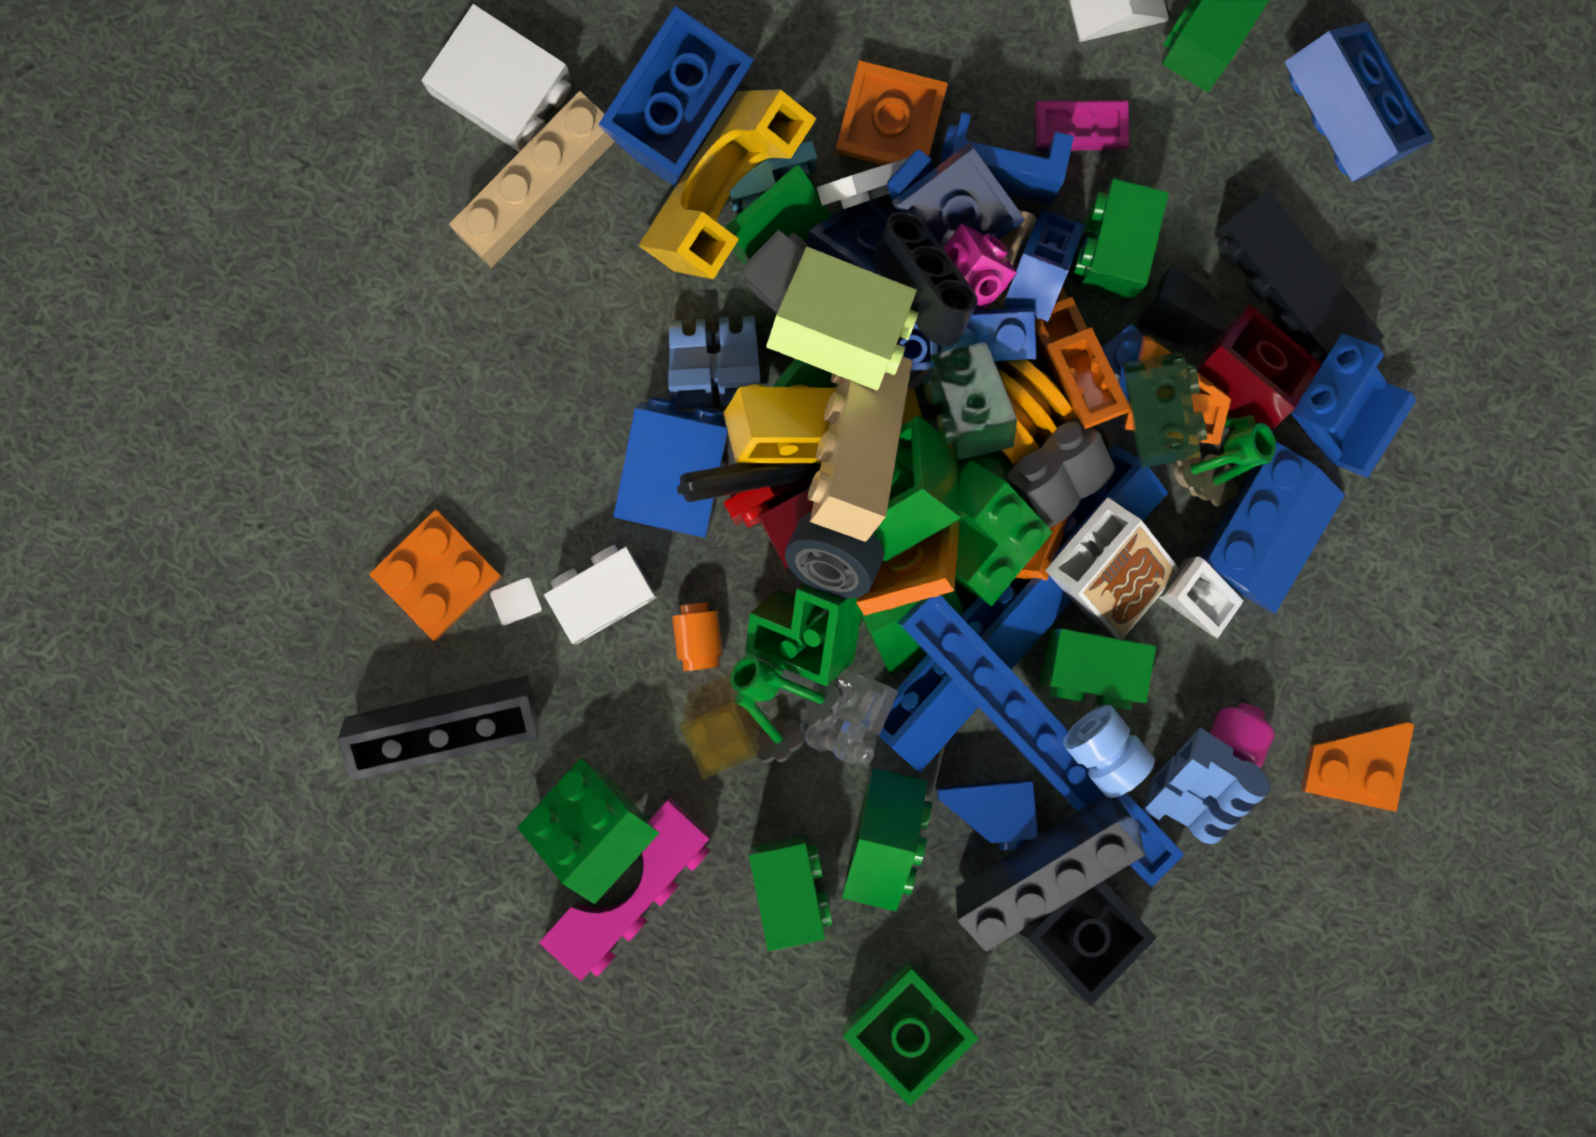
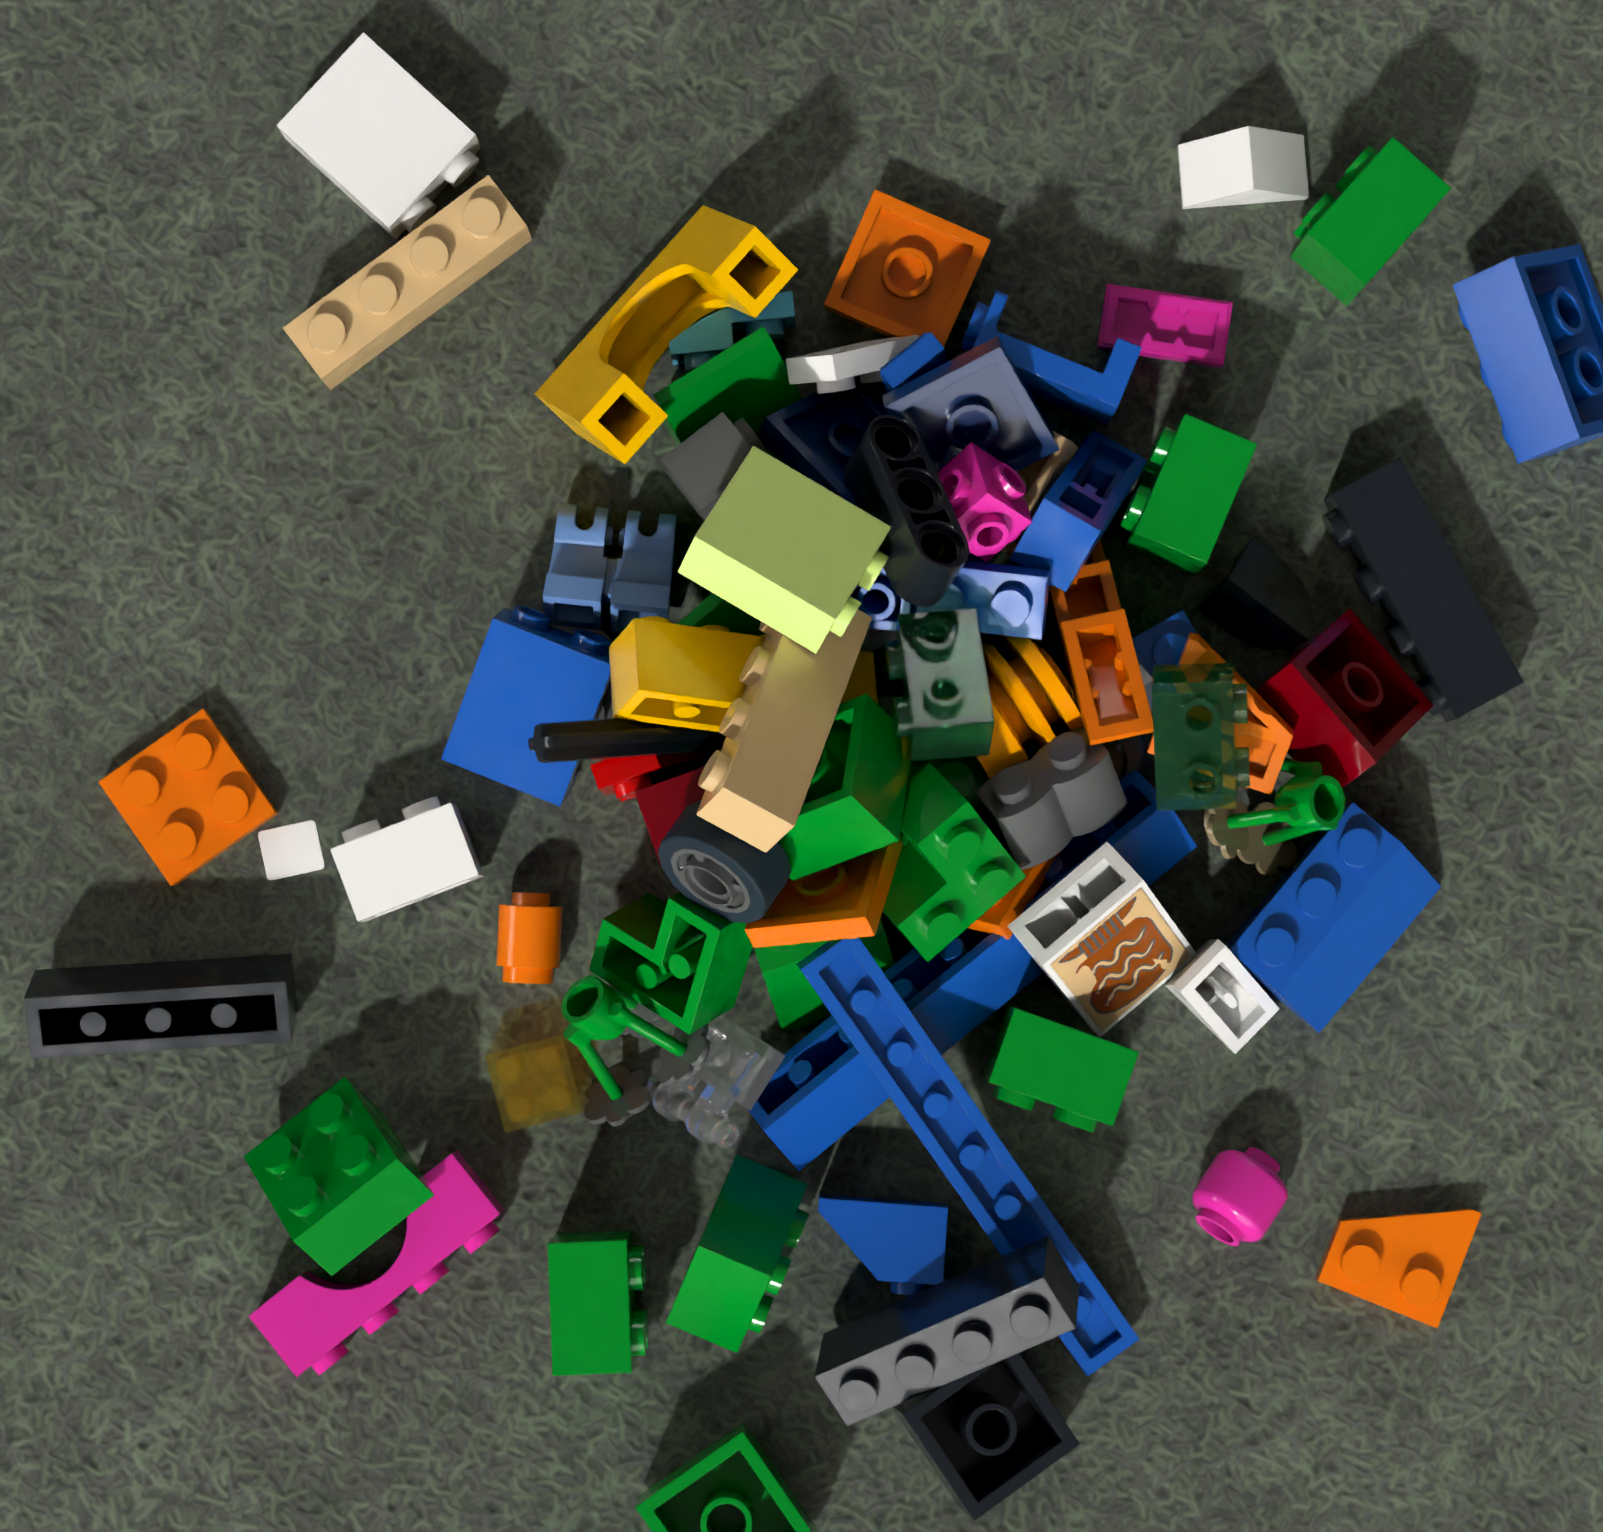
camera: 10 degrees right, 0 degrees up
blue slope [598,6,754,187] -> none
light blue wheel [1063,705,1155,798] -> none
medium blue legs [1143,728,1270,844] -> none
blue panel [1291,333,1417,478] -> none

